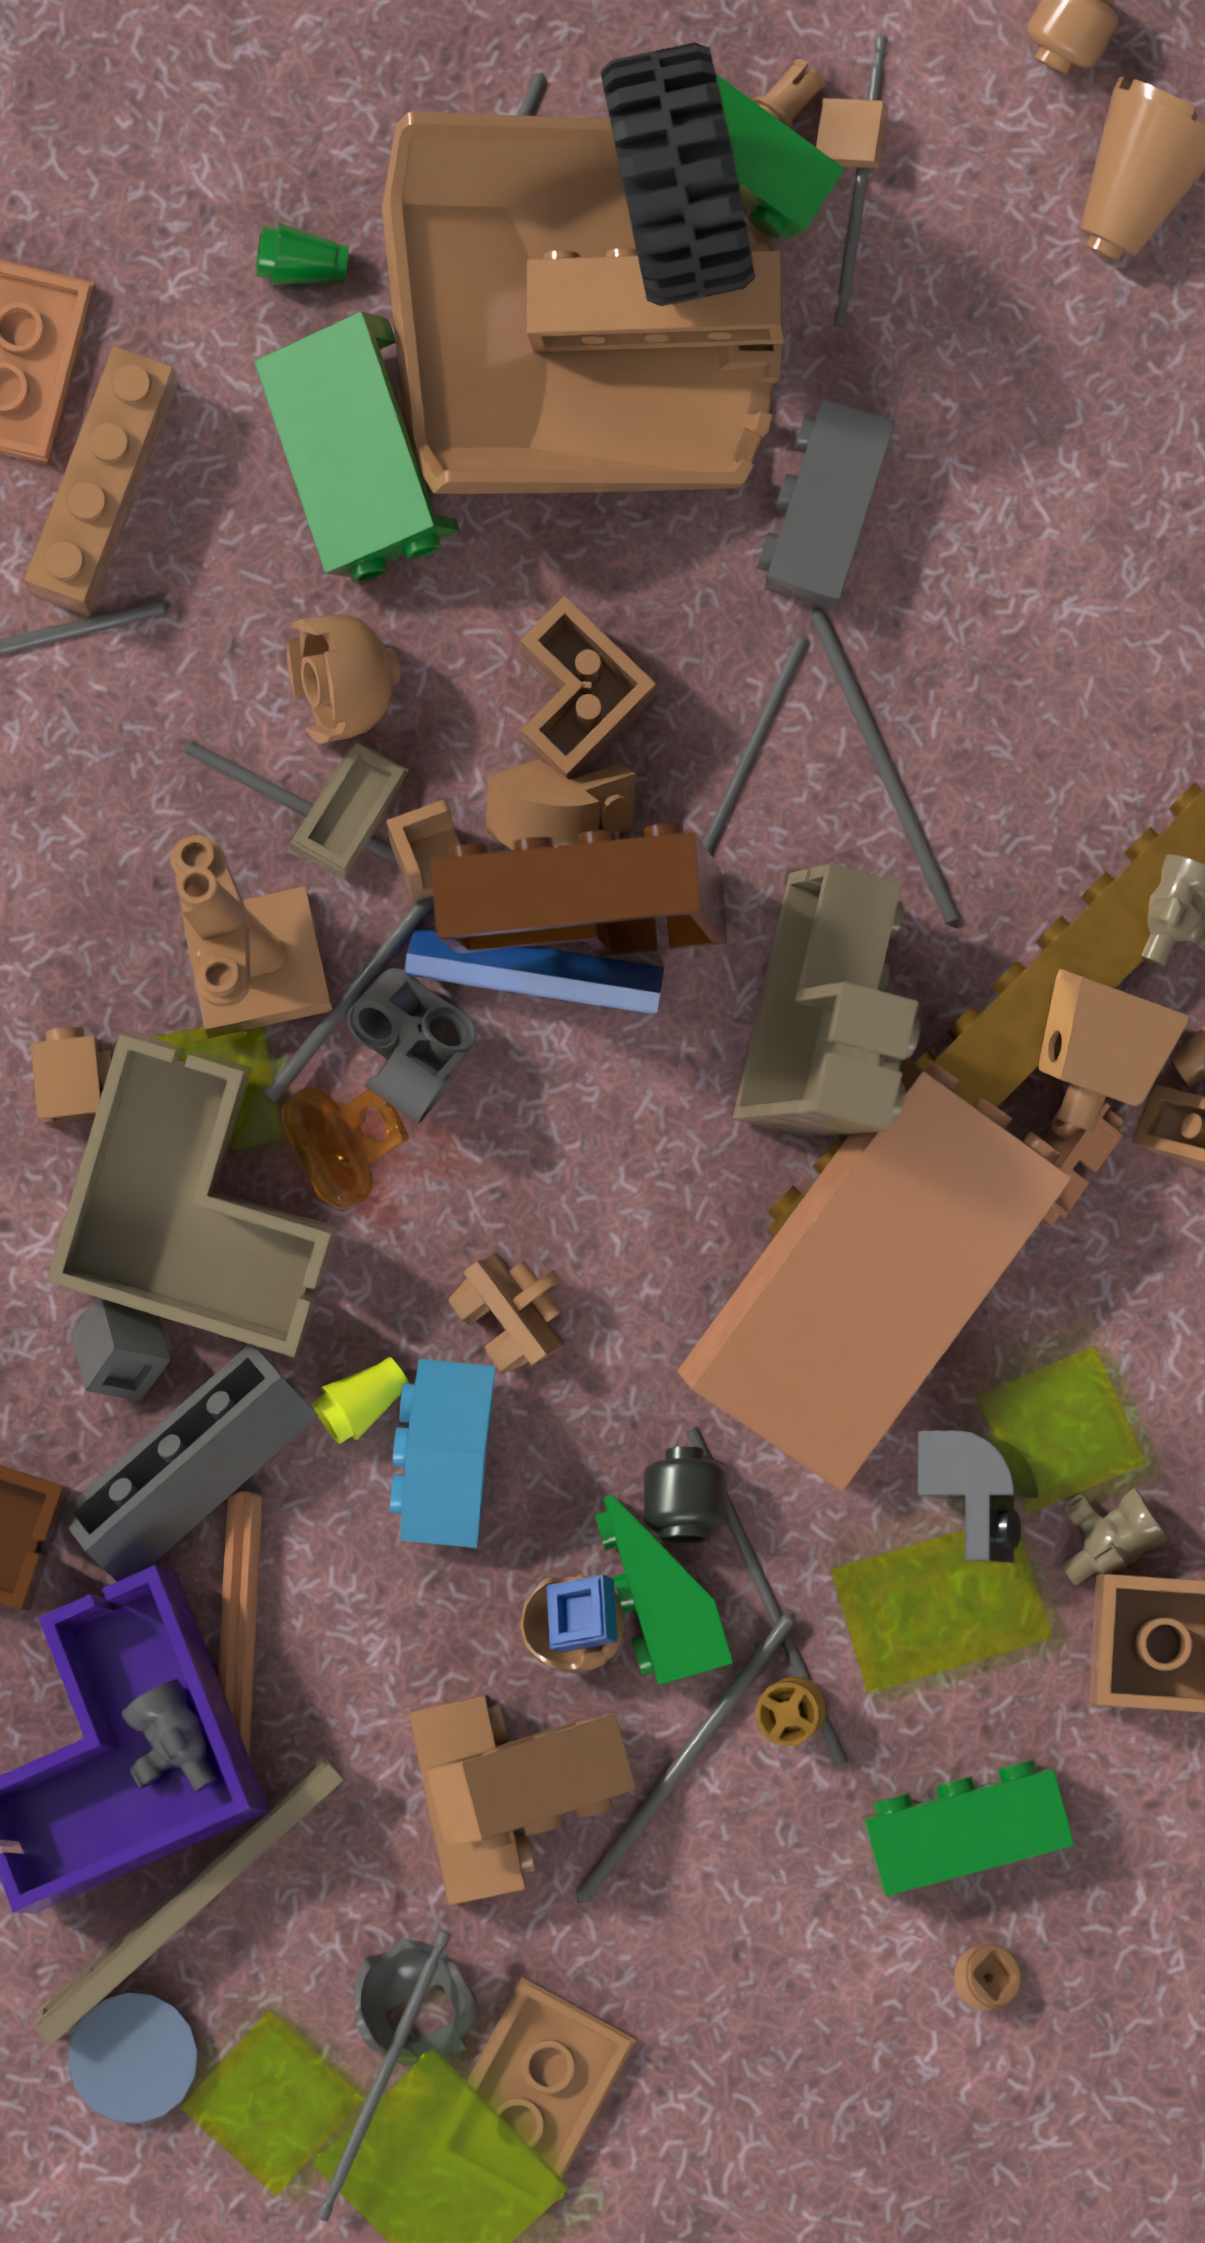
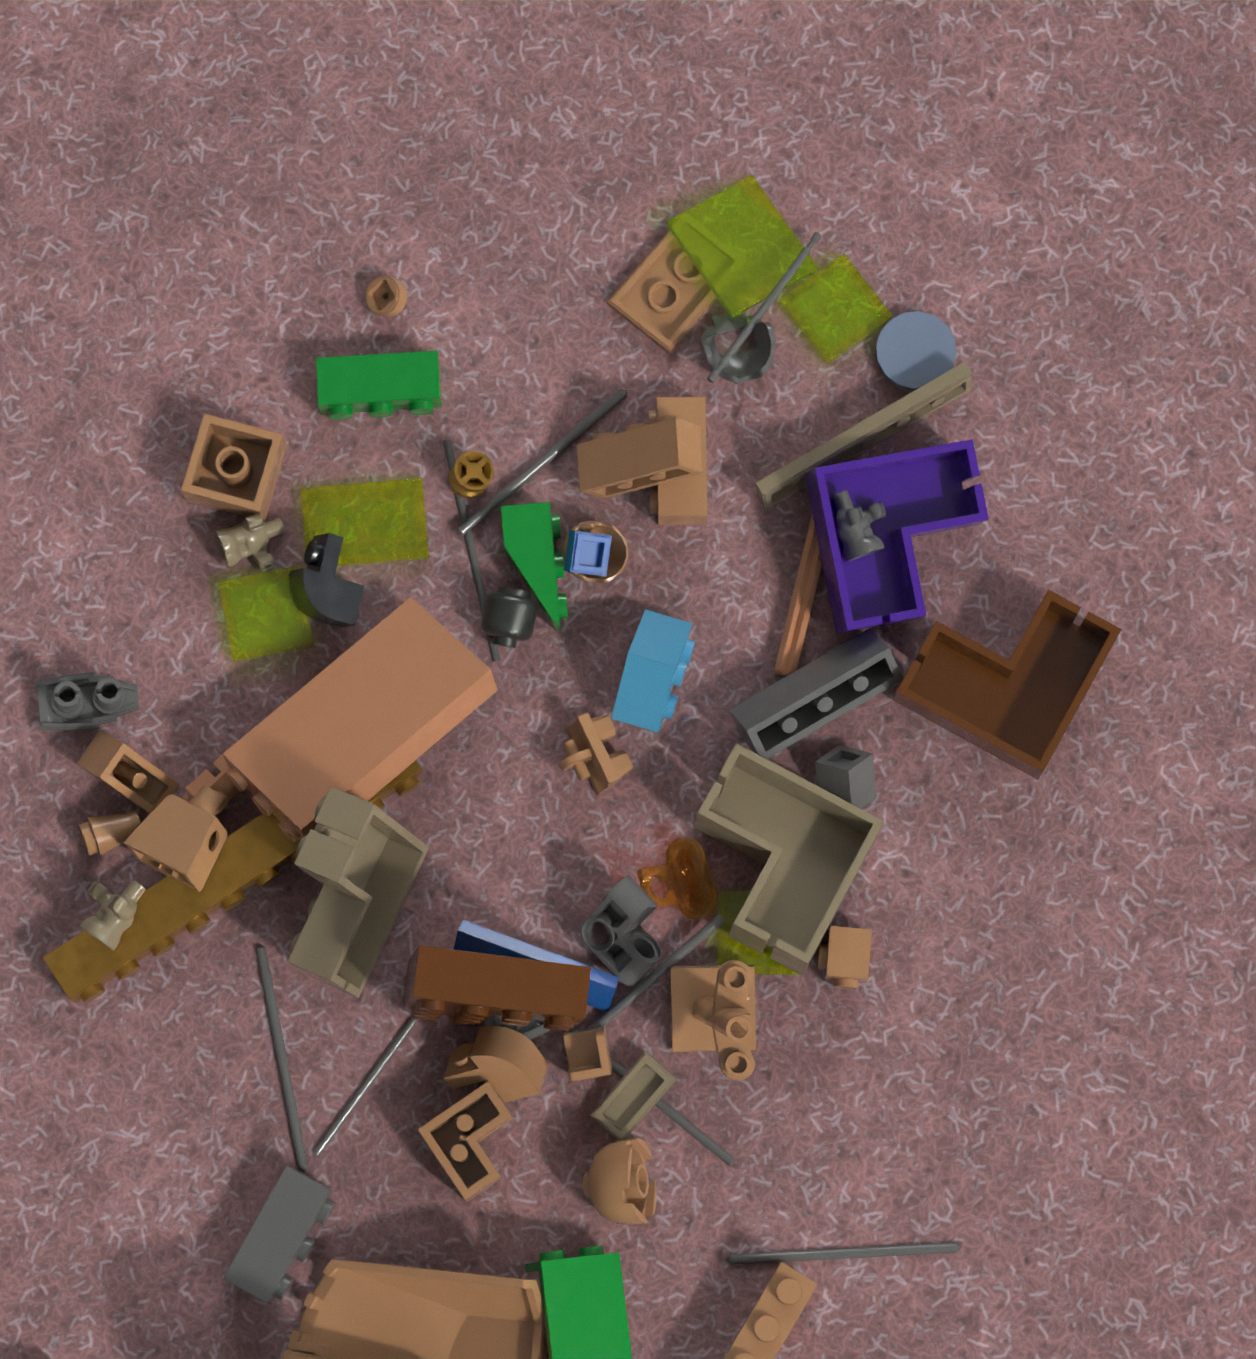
camera: 165 degrees left, 5 degrees down
neon yellow cone [311,1357,409,1444] -> none

